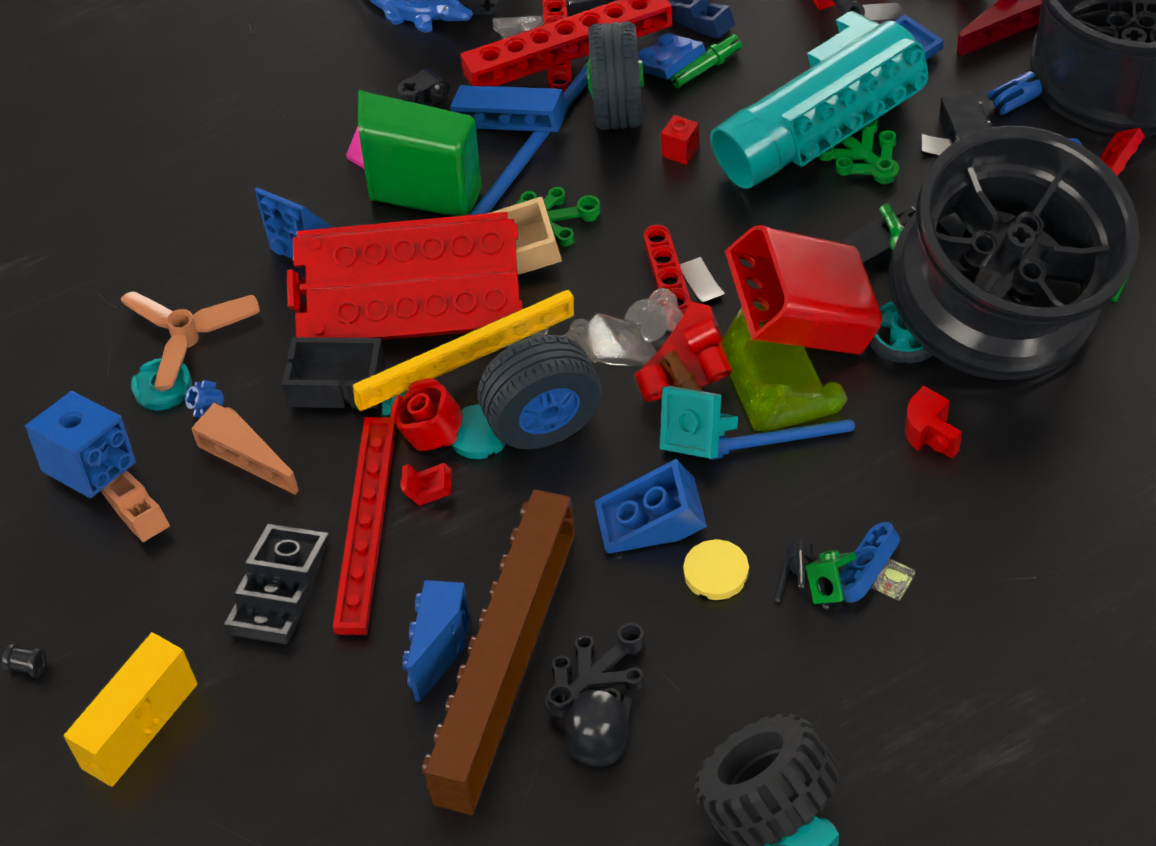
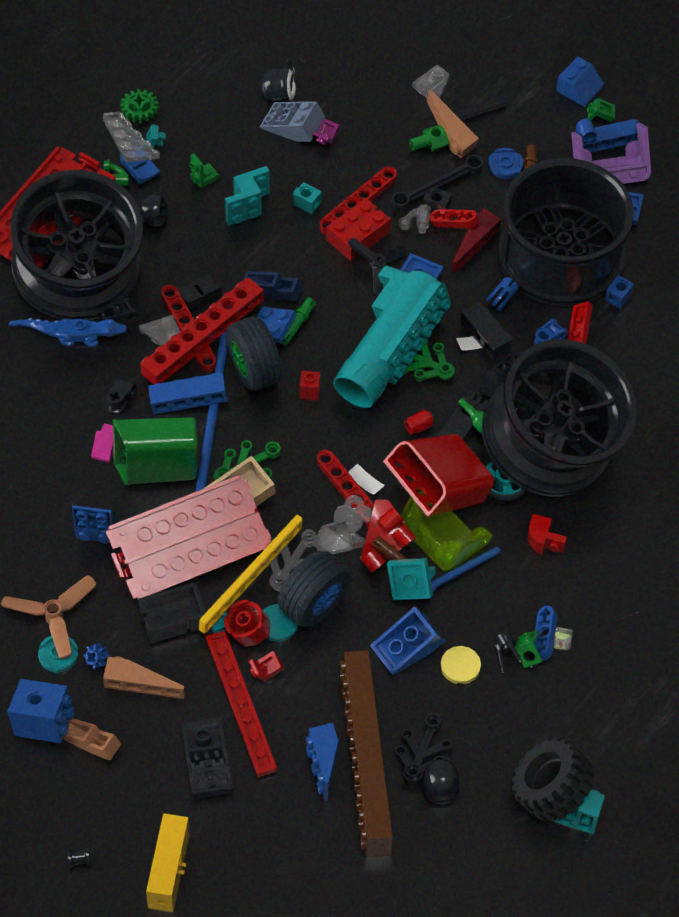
camera: 30 degrees left, 5 degrees up
none -> red brick [404,409,434,435]

